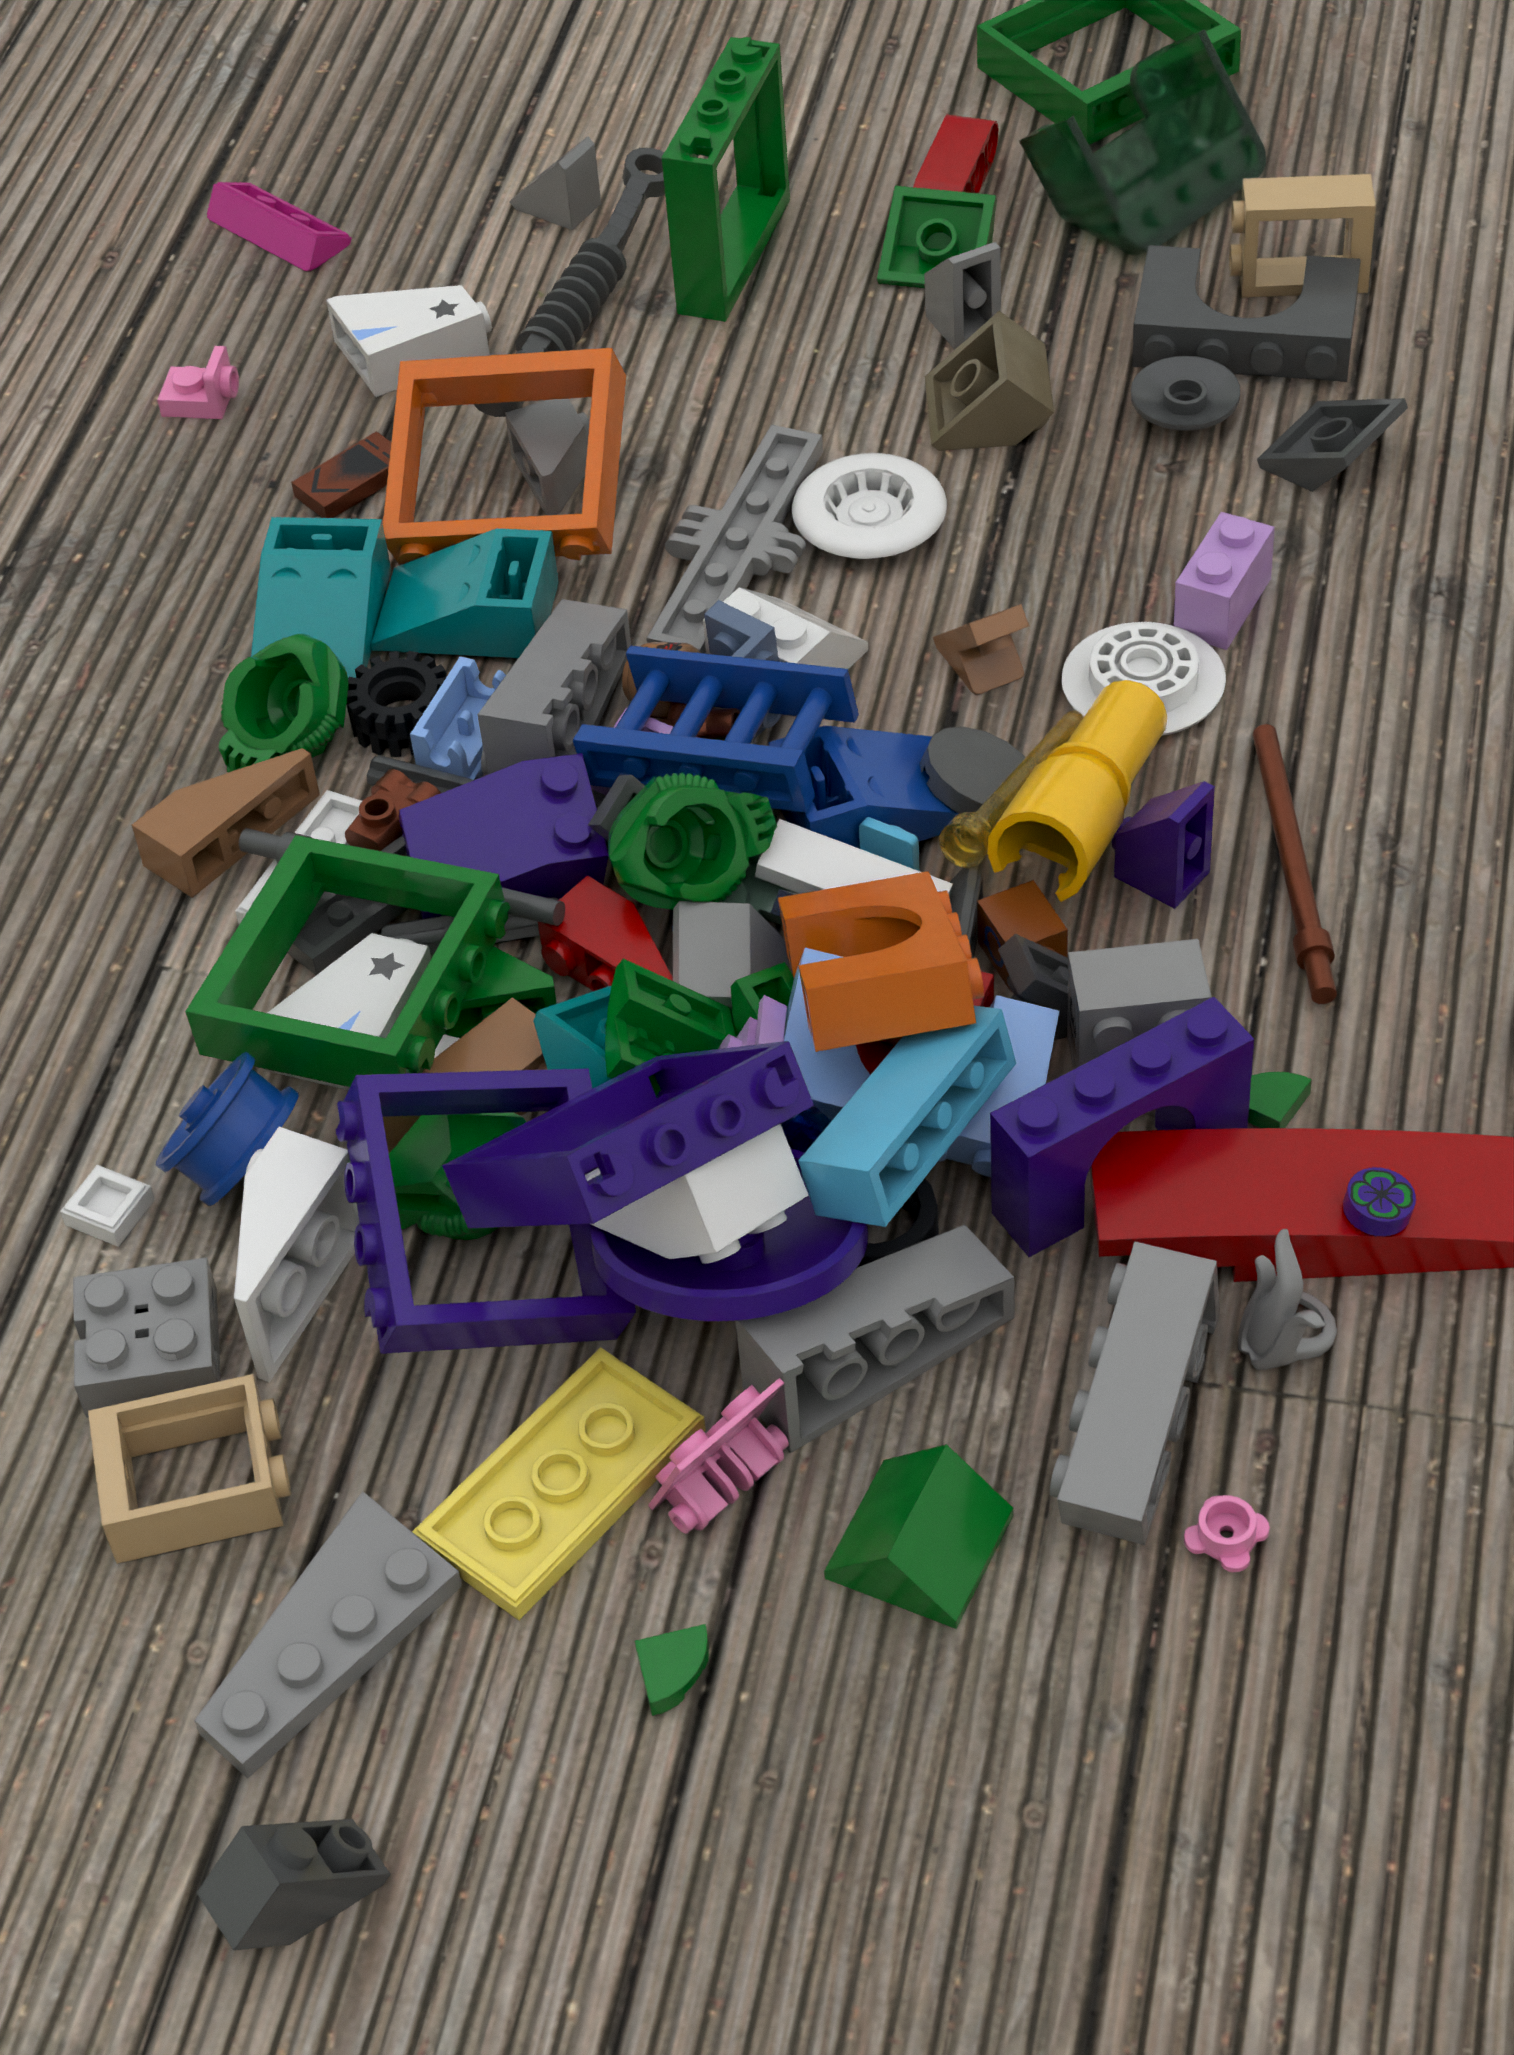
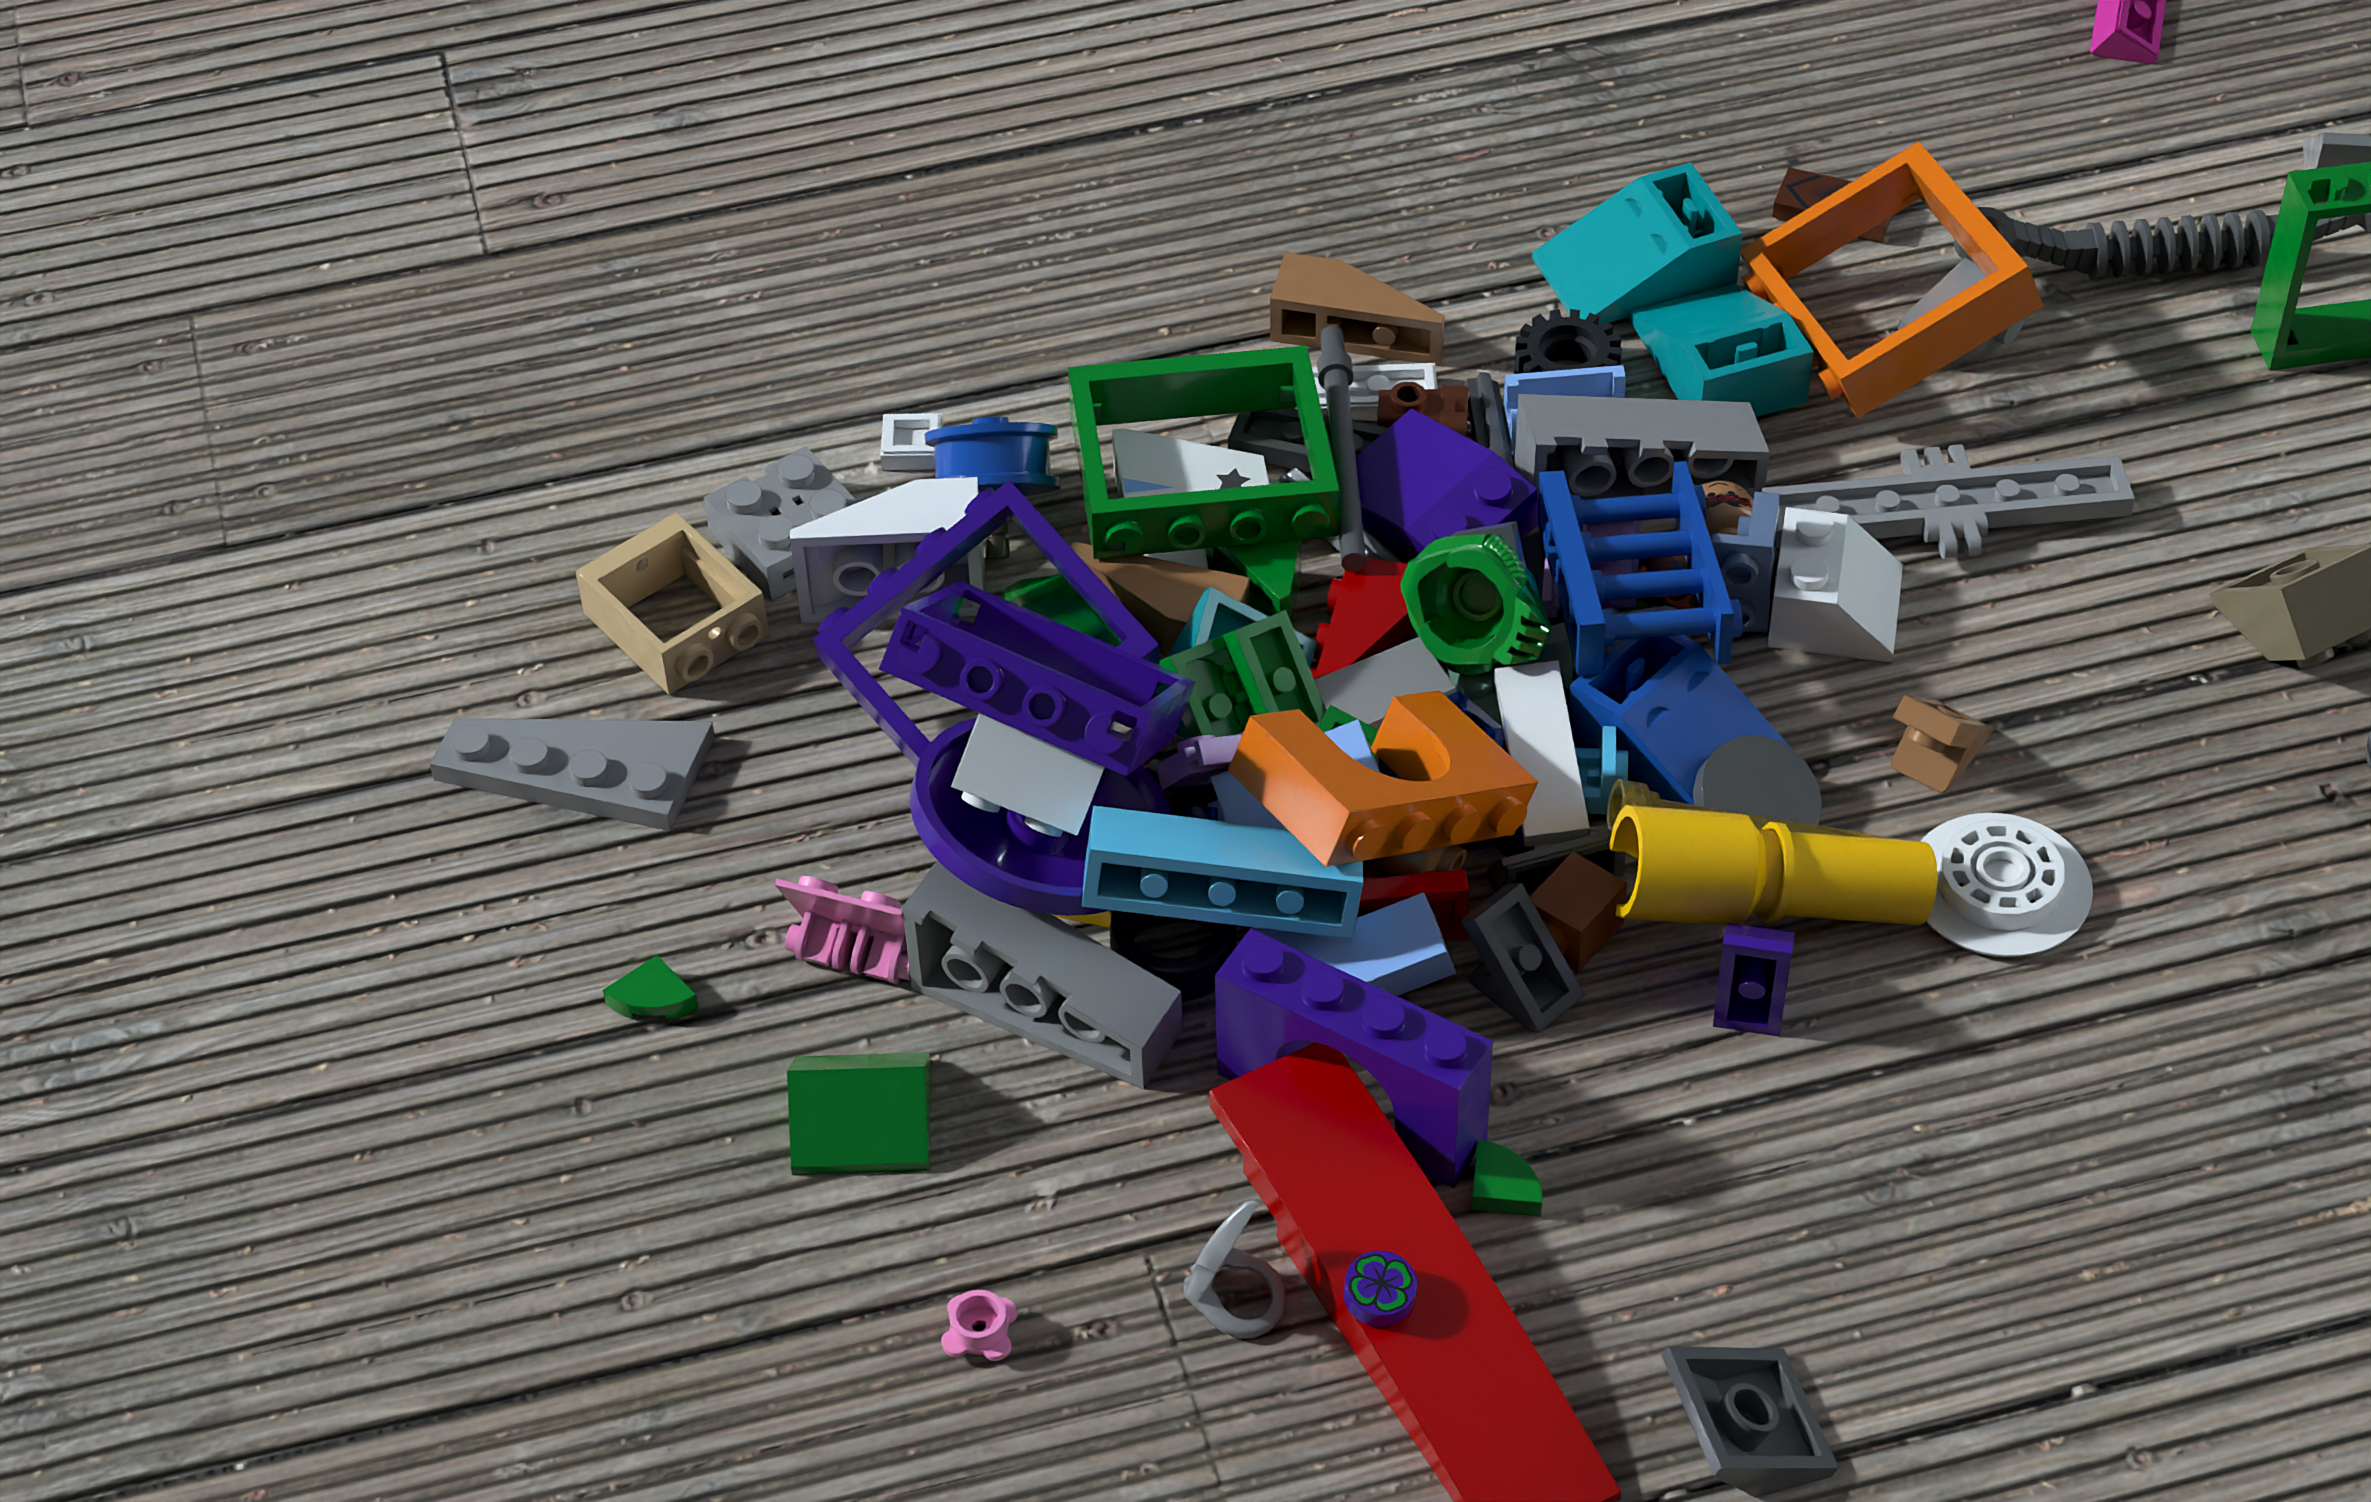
camera: 60 degrees right, 0 degrees up
bright pink bracket [158,346,239,419] -> none
dark grey slope [196,1819,391,1951] -> none
green helmet [218,634,348,772] -> none
white slope [327,285,492,397] -> none
light yellow tile [412,1347,706,1621] -> none
white wheel [792,453,947,559] -> none
light grey wedge [1050,1241,1220,1545] -> none
light grey brick [1067,939,1212,1069] -> none
lavender brick [1174,512,1275,650] -> none
copper bar [1253,724,1337,1004] -> none

